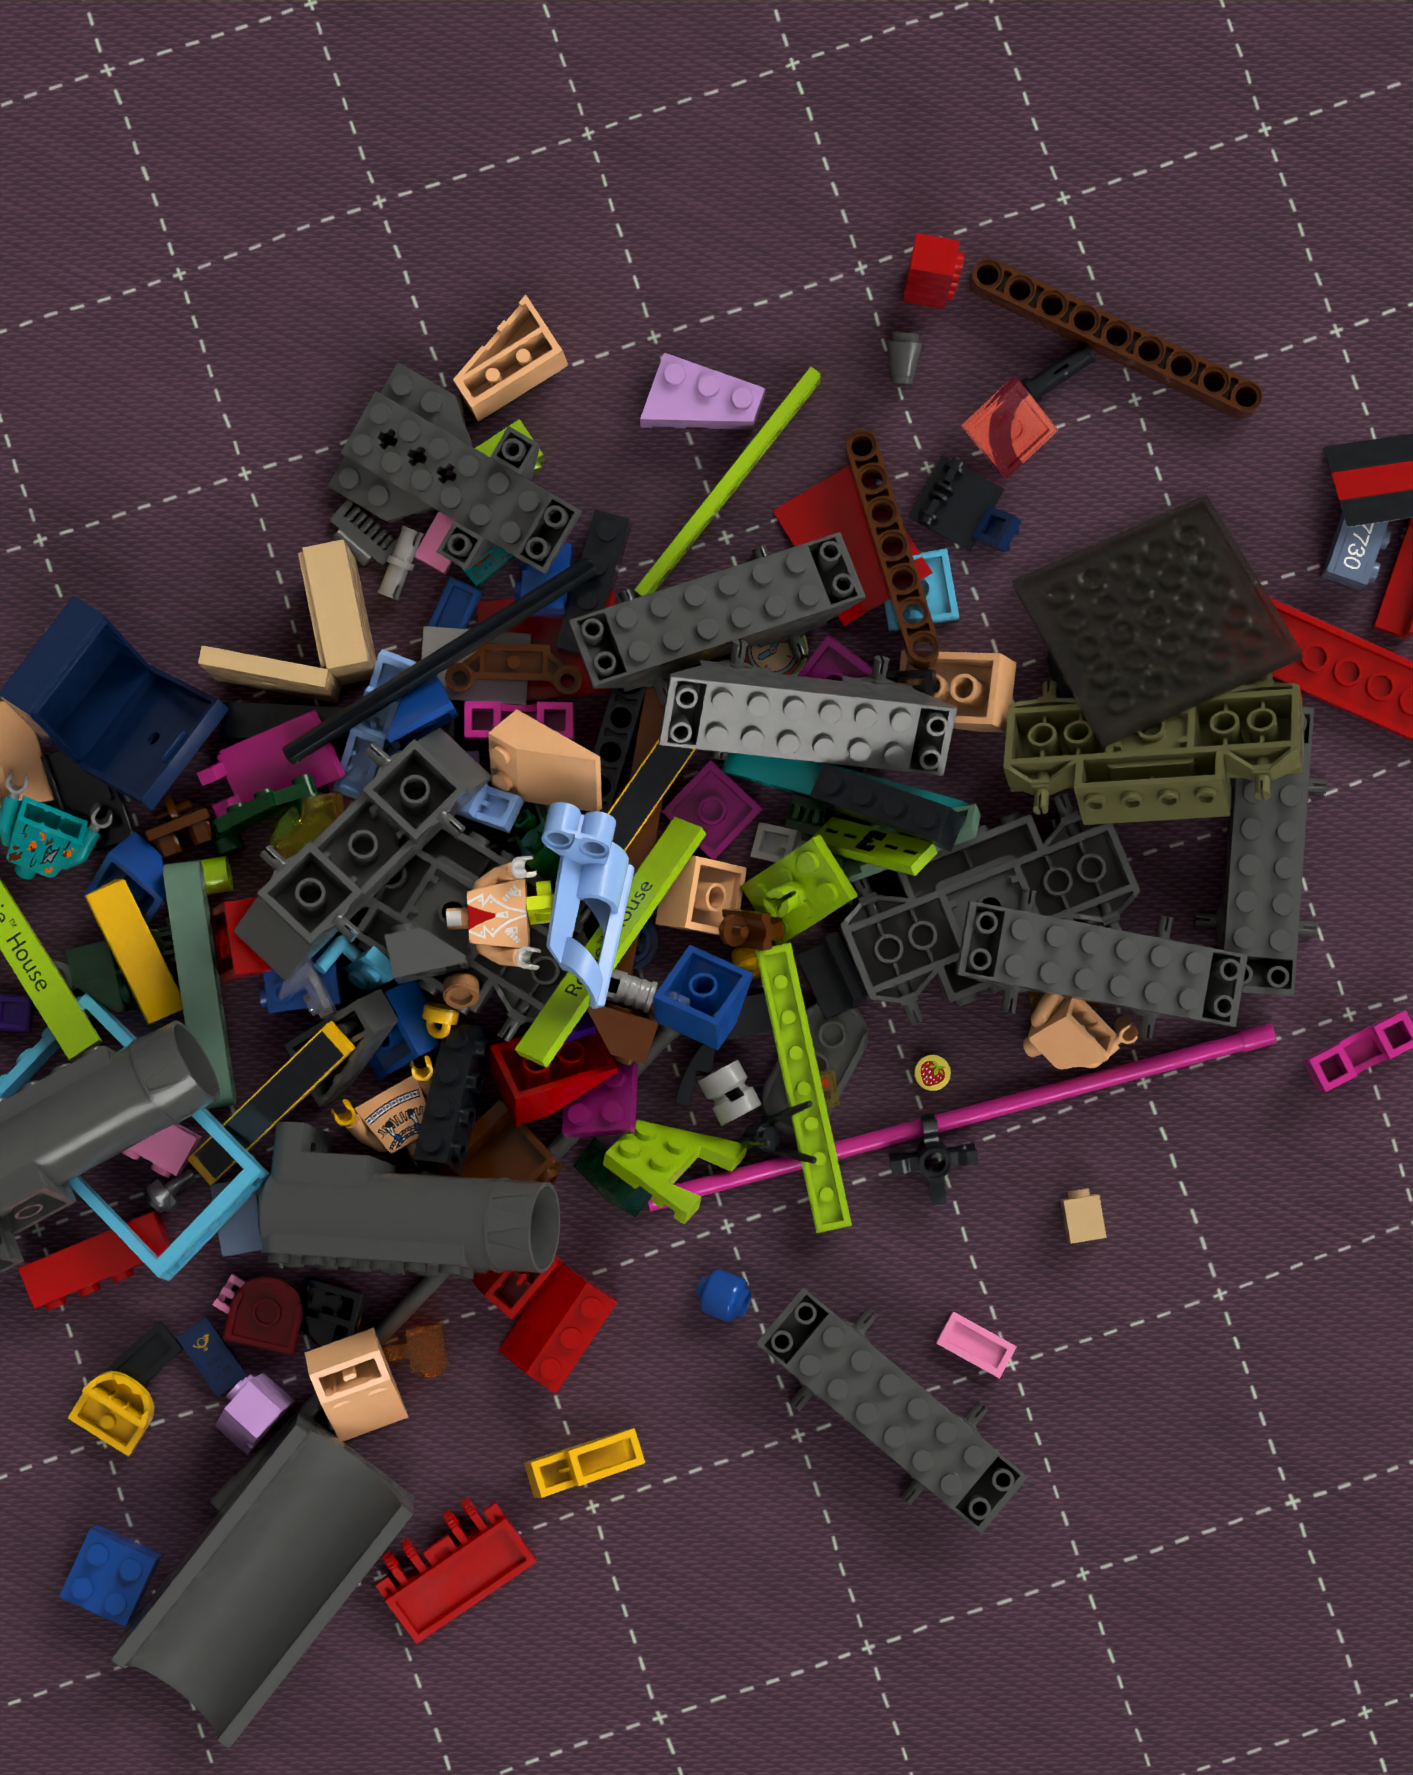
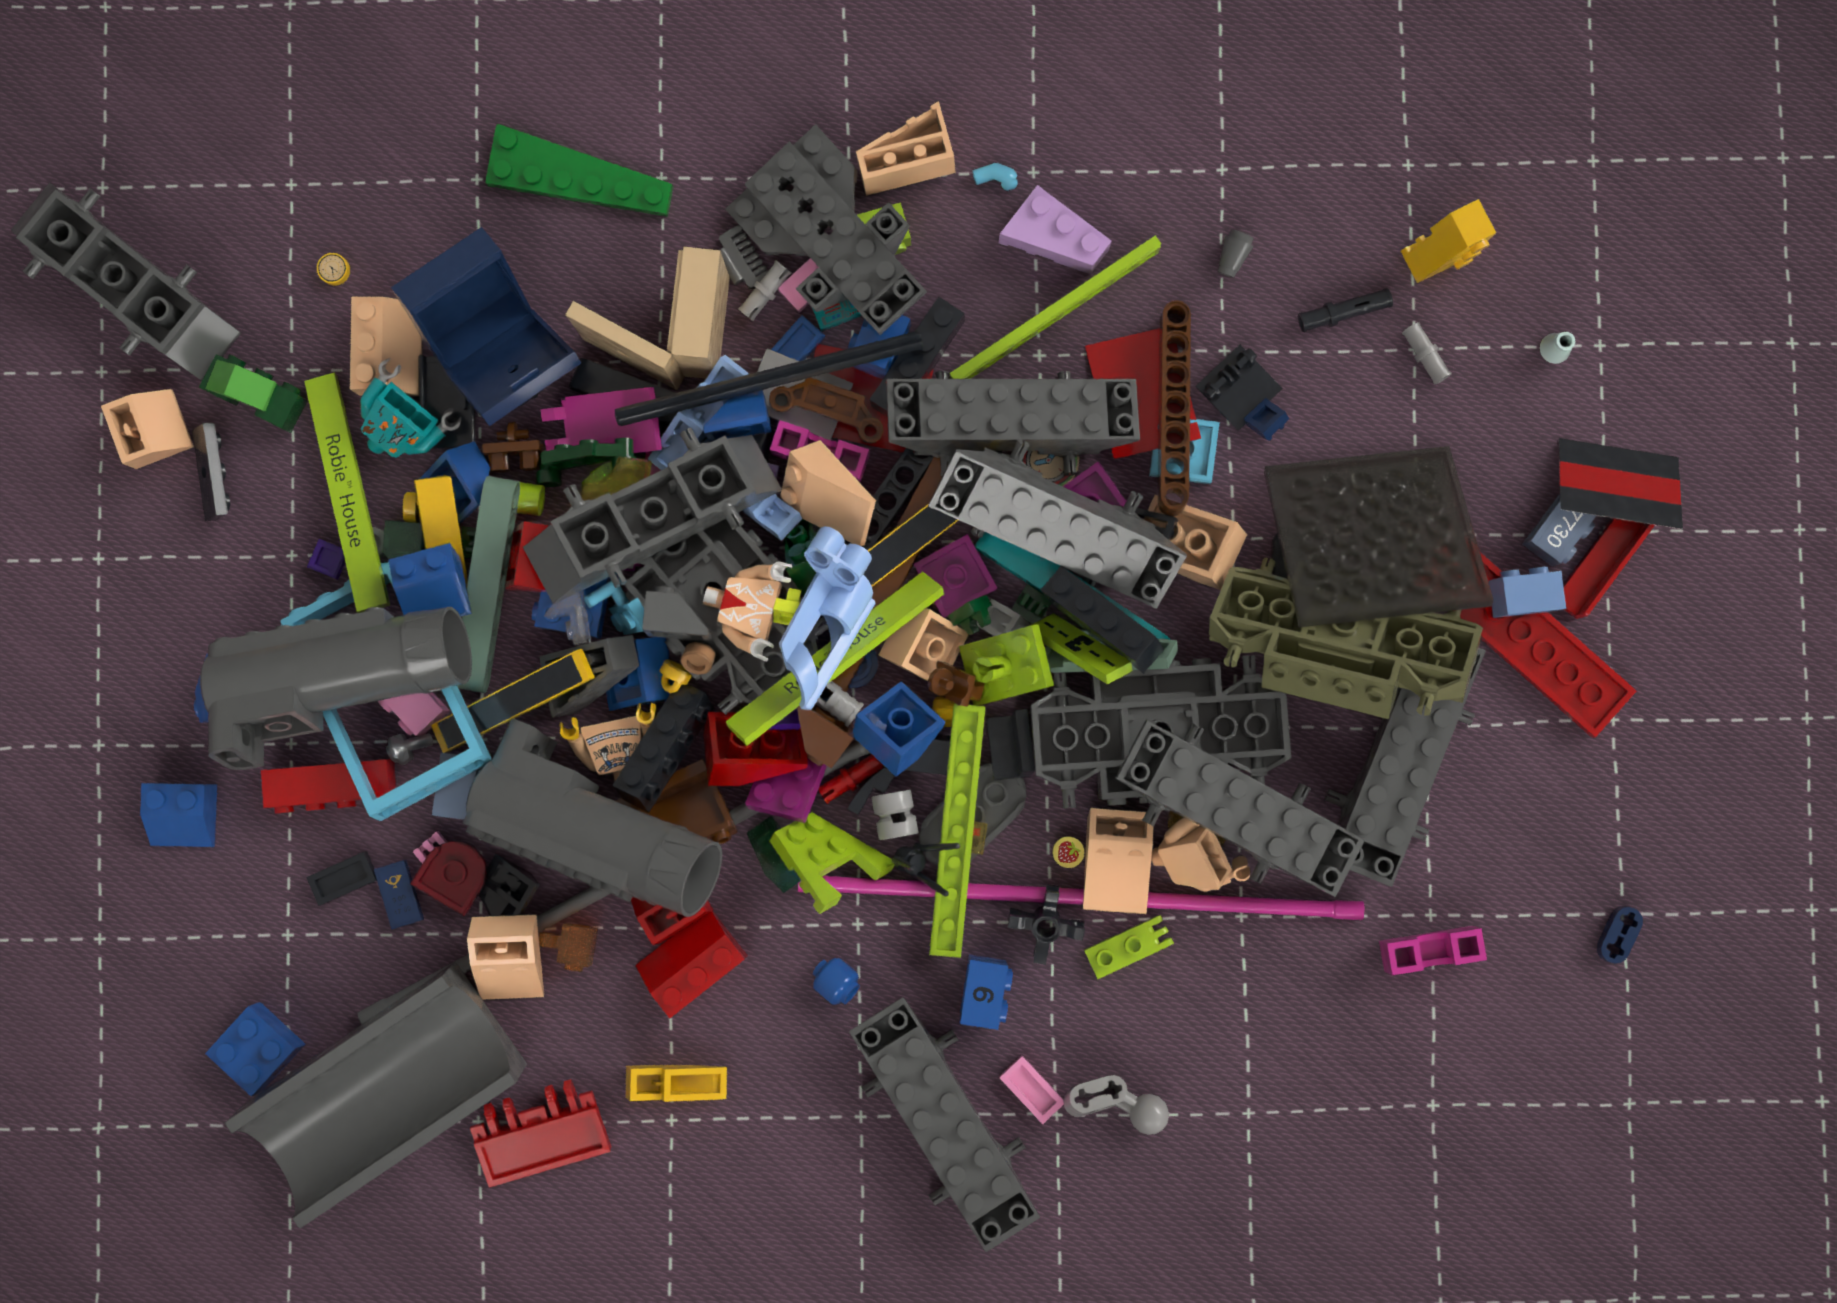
camera: 20 degrees right, 0 degrees up
yellow slope [68,1371,154,1457] -> none
lavender wedge [215,1372,295,1455] -> none
red brick [902,233,965,310] -> none
clear red tile [961,377,1058,479] -> none
reddish brown beam [969,258,1263,419] -> none
tan brick [1060,1188,1107,1244] -> none
none -> blue slope [388,543,472,617]
none -> yellow tile [403,492,420,523]
none -> green wing [485,124,673,217]
none -> red pin [818,754,885,804]
none -> dark green tile [948,595,992,635]
none -> blue brick [959,954,1013,1030]
none -> medium azure arm [972,163,1018,191]
none -> light grey beam [1063,1075,1169,1135]
none -> light nougat slope [1083,808,1153,914]
none -> lime hinge [1084,914,1174,979]
none -> yellow wedge [1401,199,1496,283]
none -> light grey pin [1402,322,1452,385]
none -> medium blue brick [1489,567,1566,618]
none -> light aqua cone [1540,332,1575,364]

